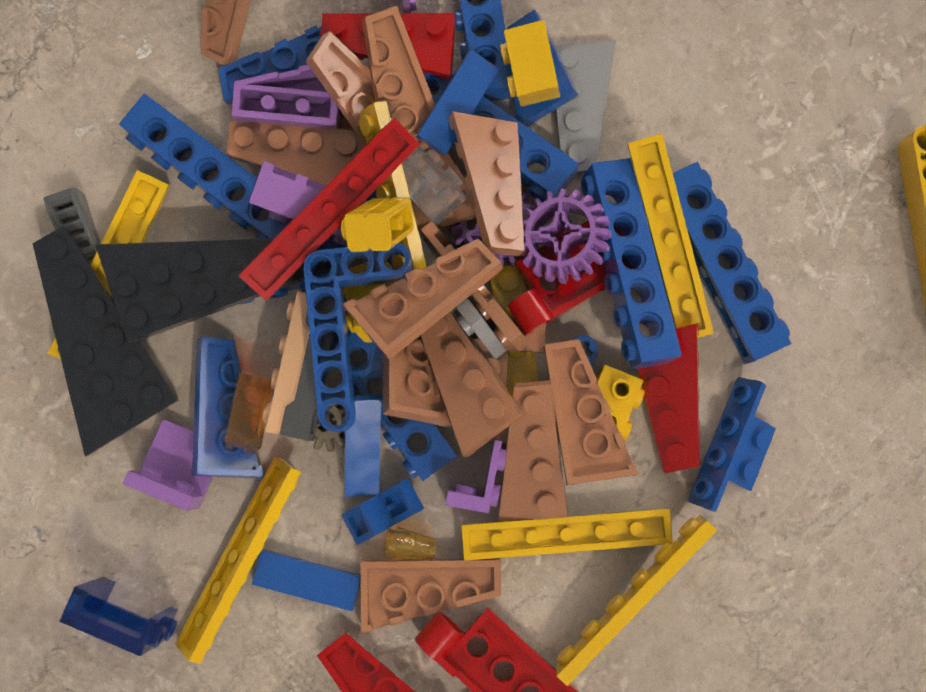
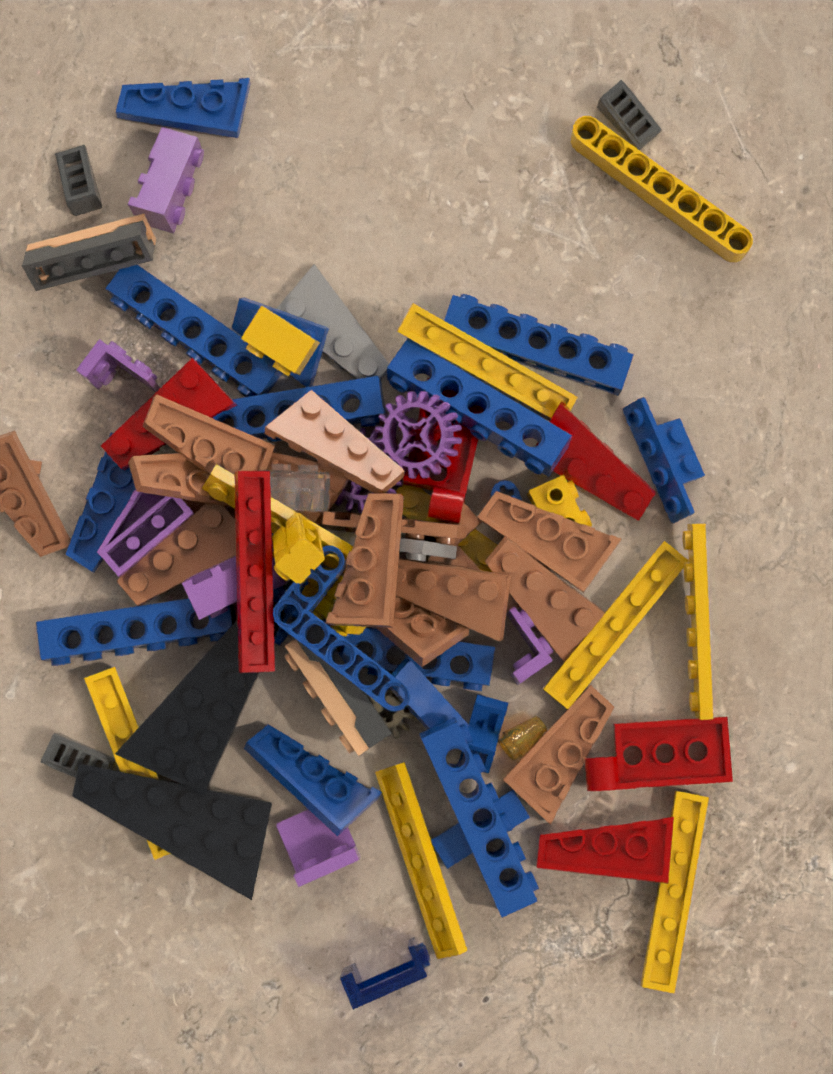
camera: 40 degrees left, 0 degrees up
clear orange hinge [224,373,272,455] -> none
blue tile [415,49,499,156] -> none
none -> blue brick [419,717,539,918]

